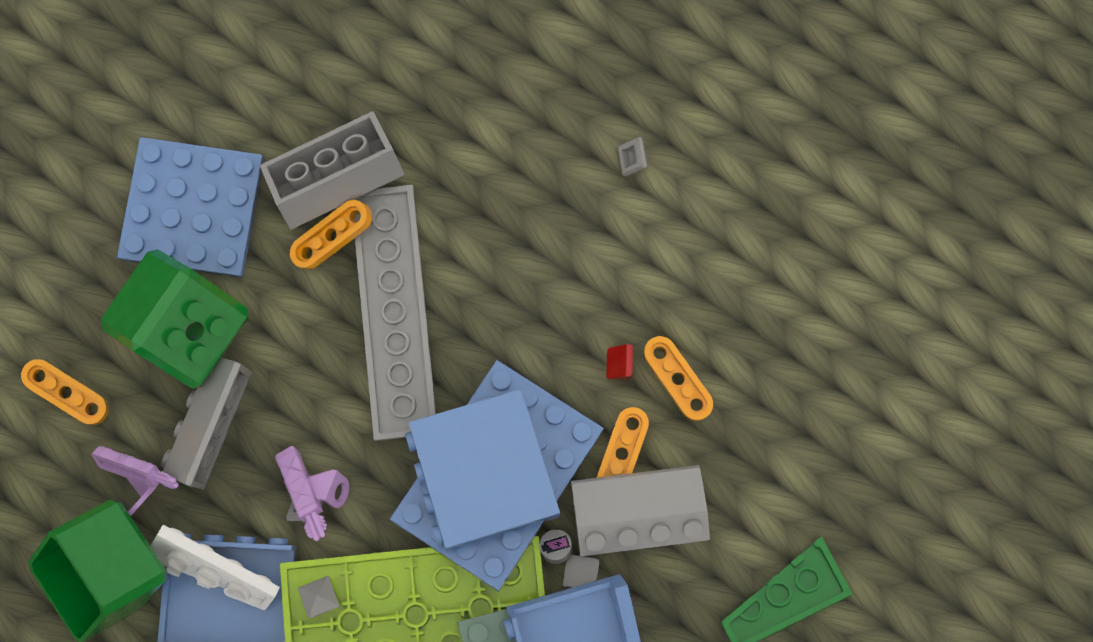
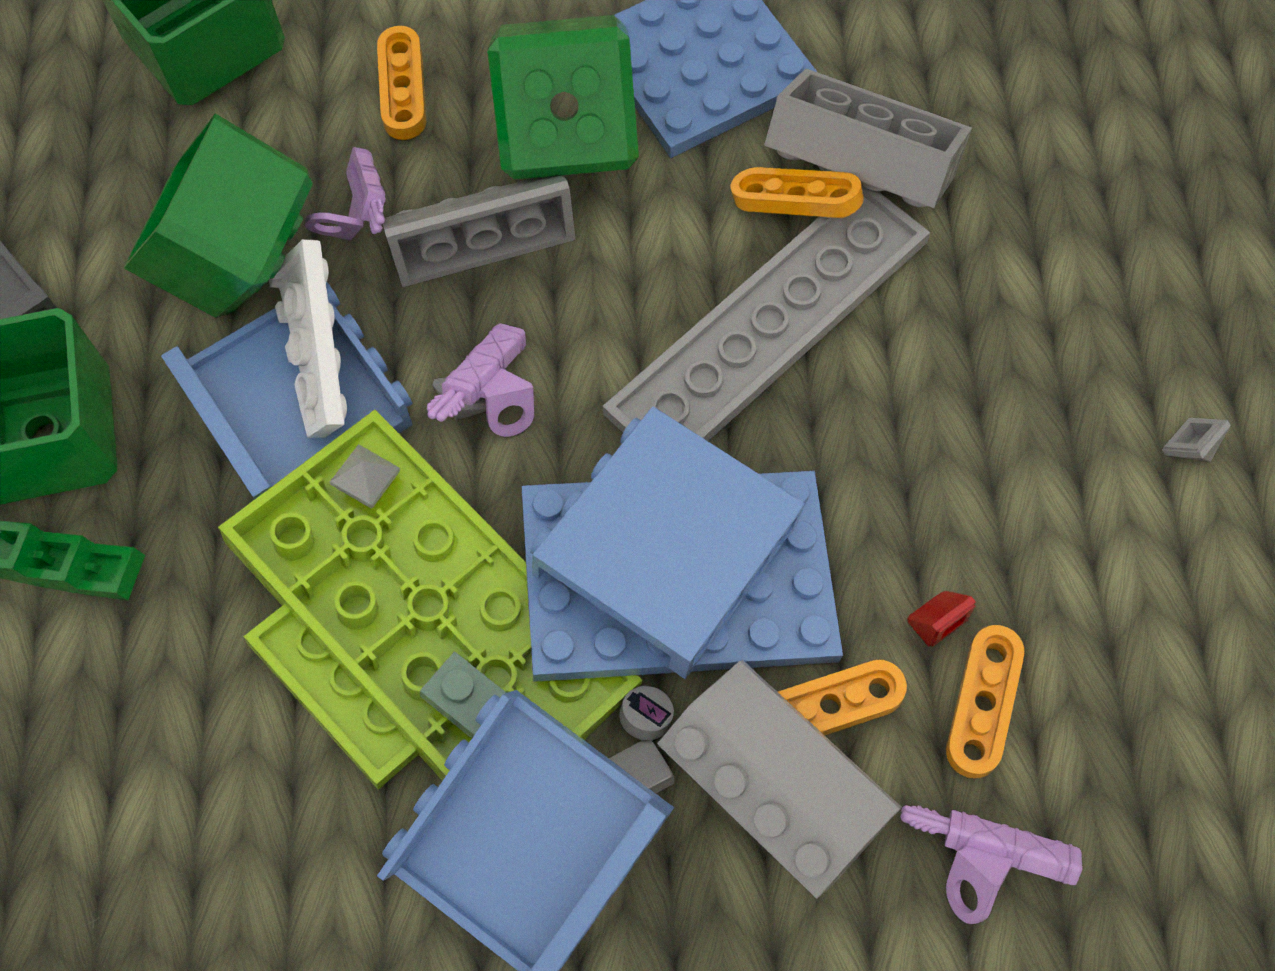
camera: 55 degrees right, 15 degrees down
none -> lavender piece [900,805,1082,924]

